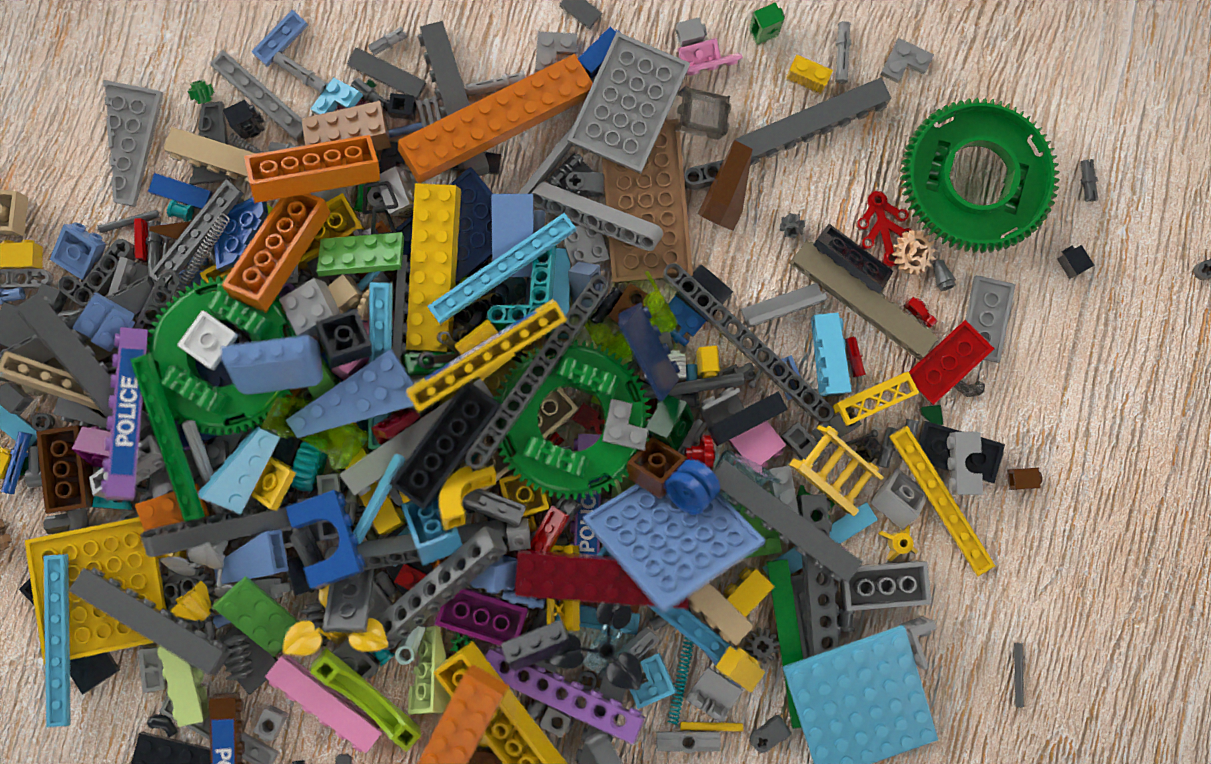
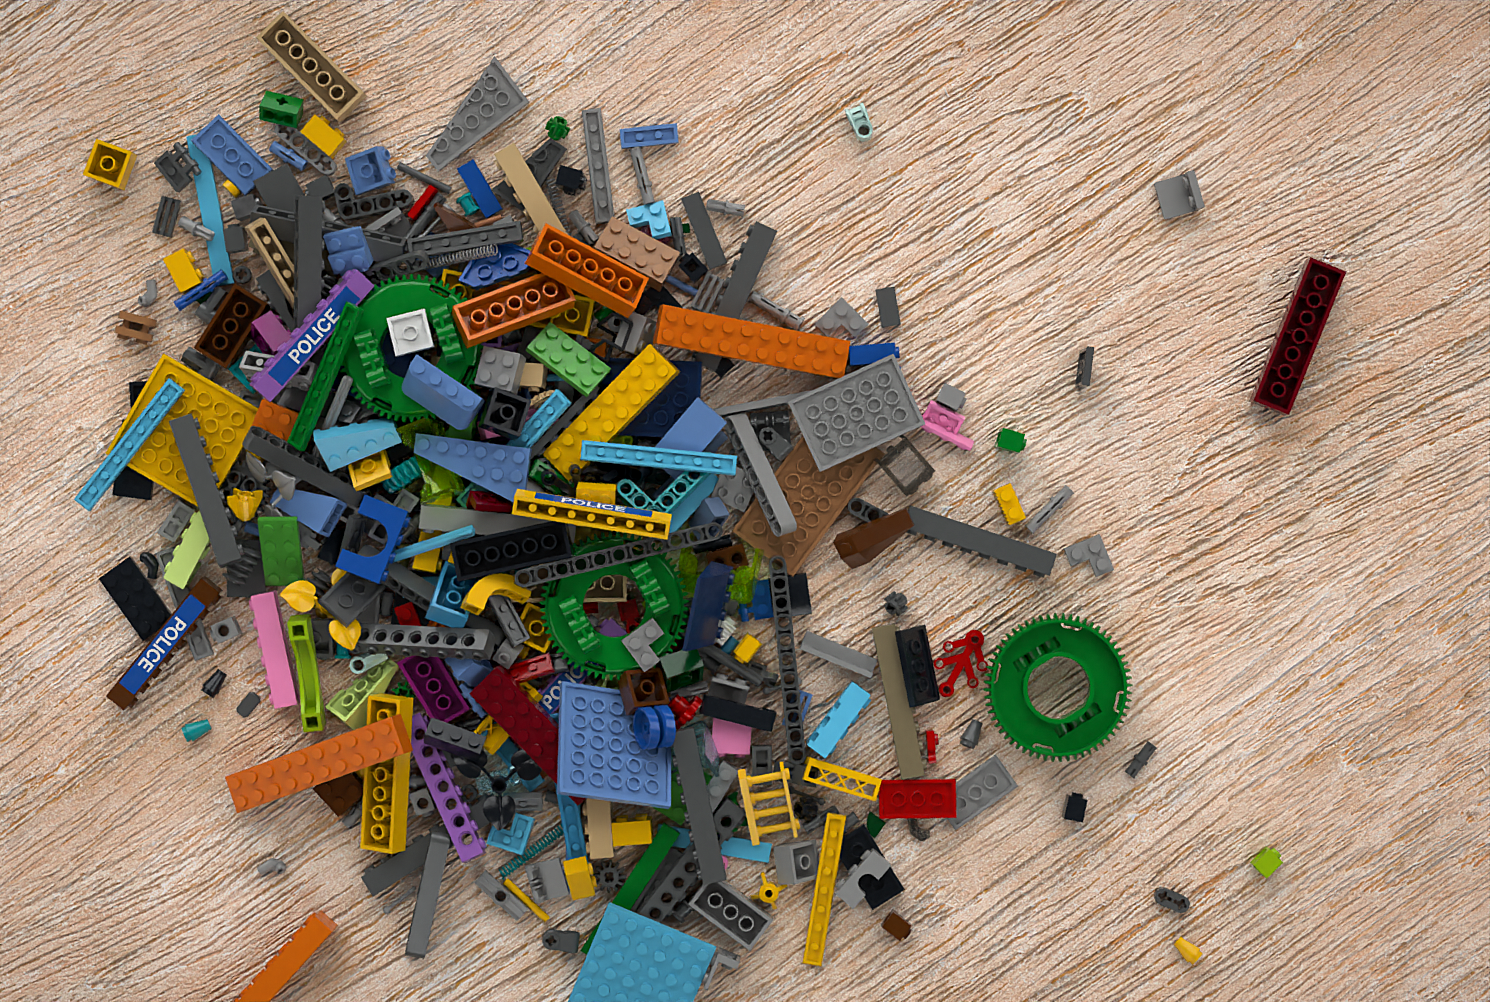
camera: 45 degrees right, 5 degrees up
red axle [845,336,866,378] -> none
light nougat gear [892,230,936,275] -> none

